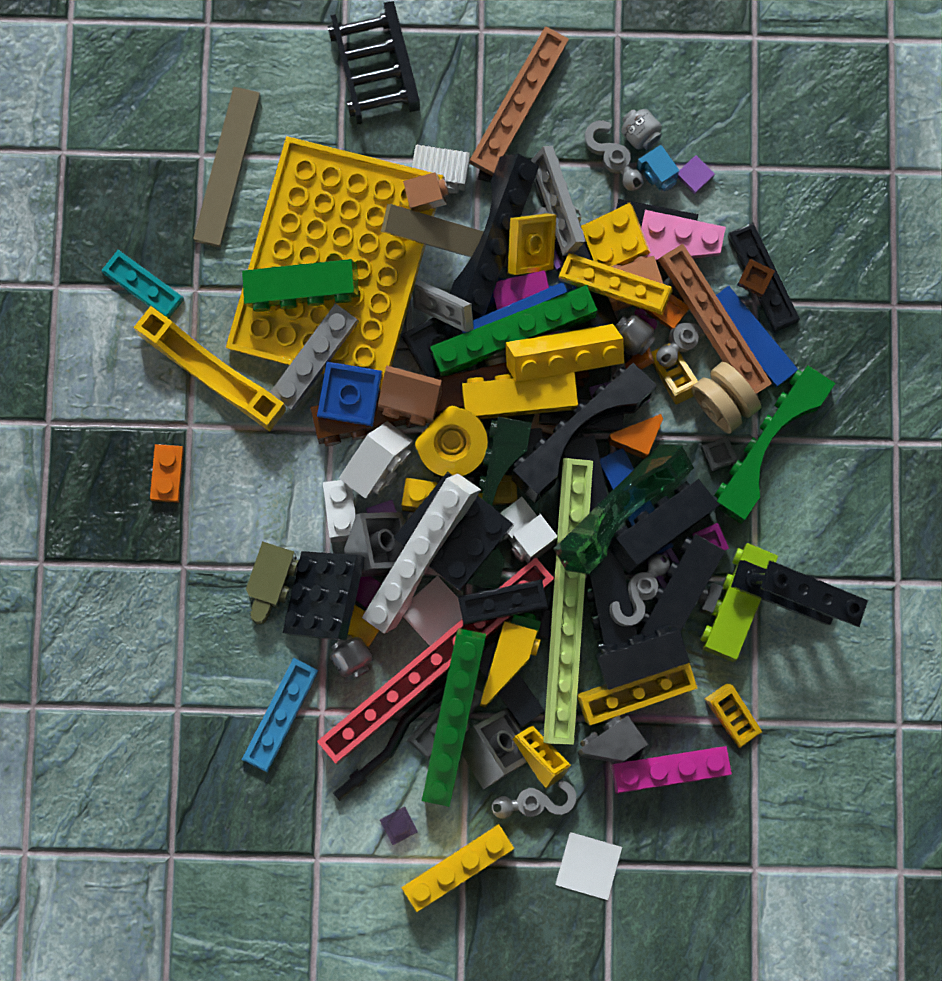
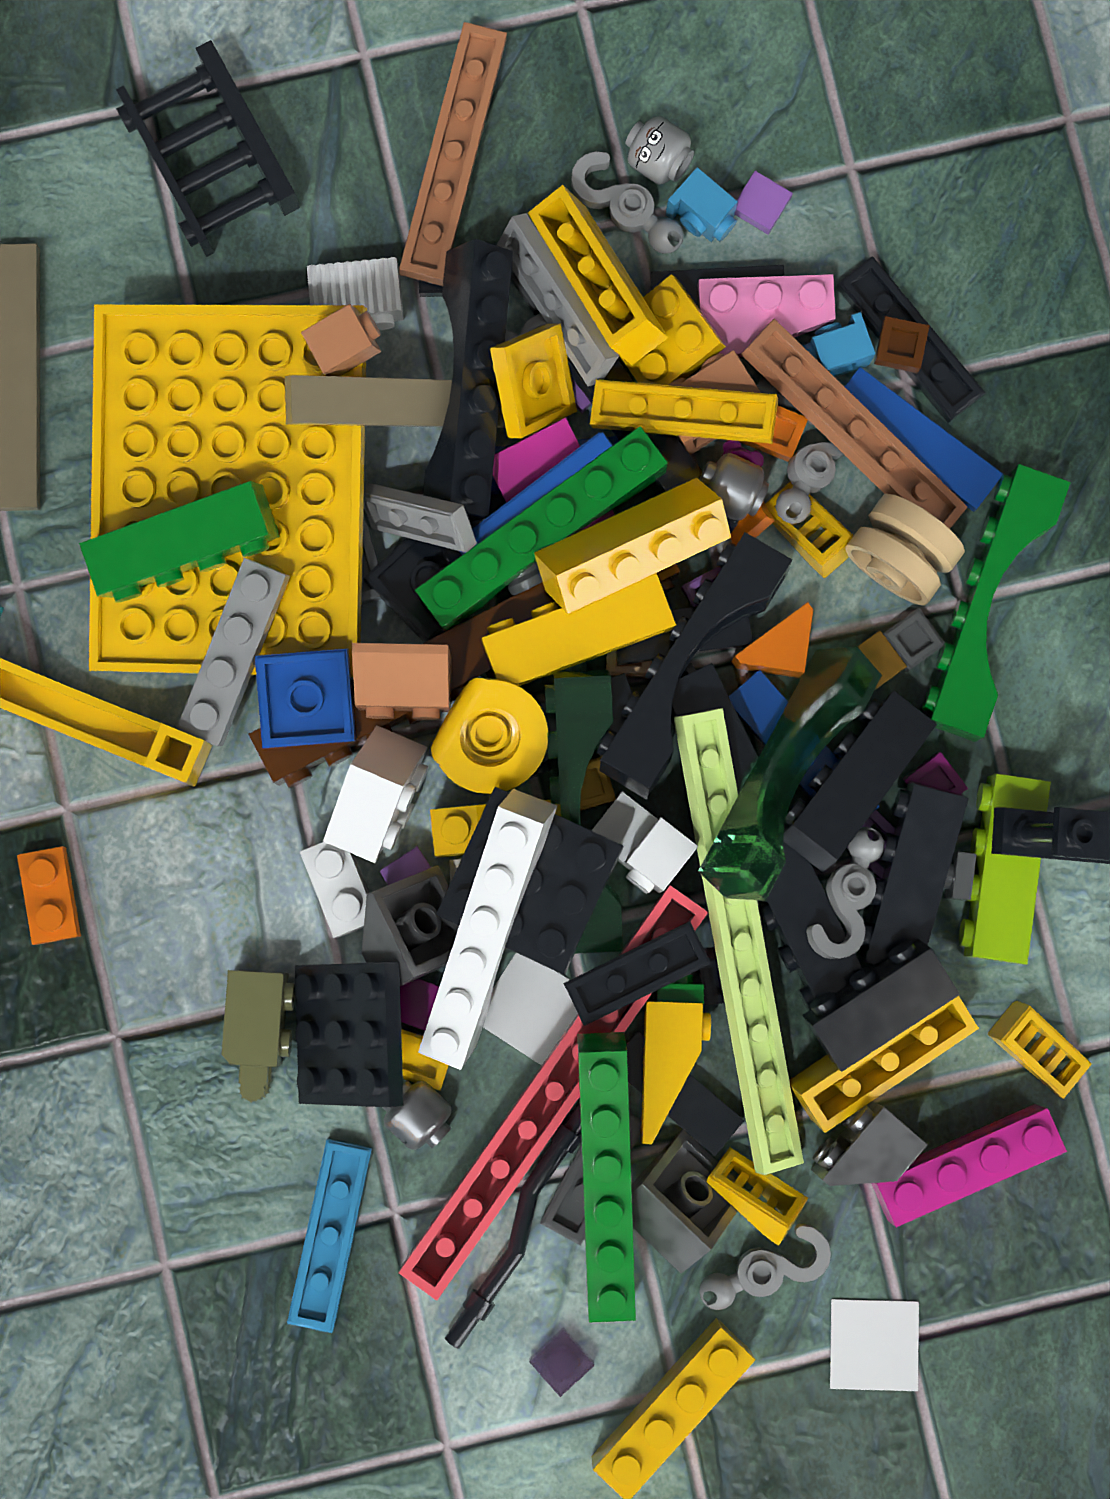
camera: 15 degrees left, 5 degrees up
none -> yellow brick [528,185,668,365]
none -> dark azure brick [802,312,875,377]
none -> pearl gold tile [842,631,907,695]

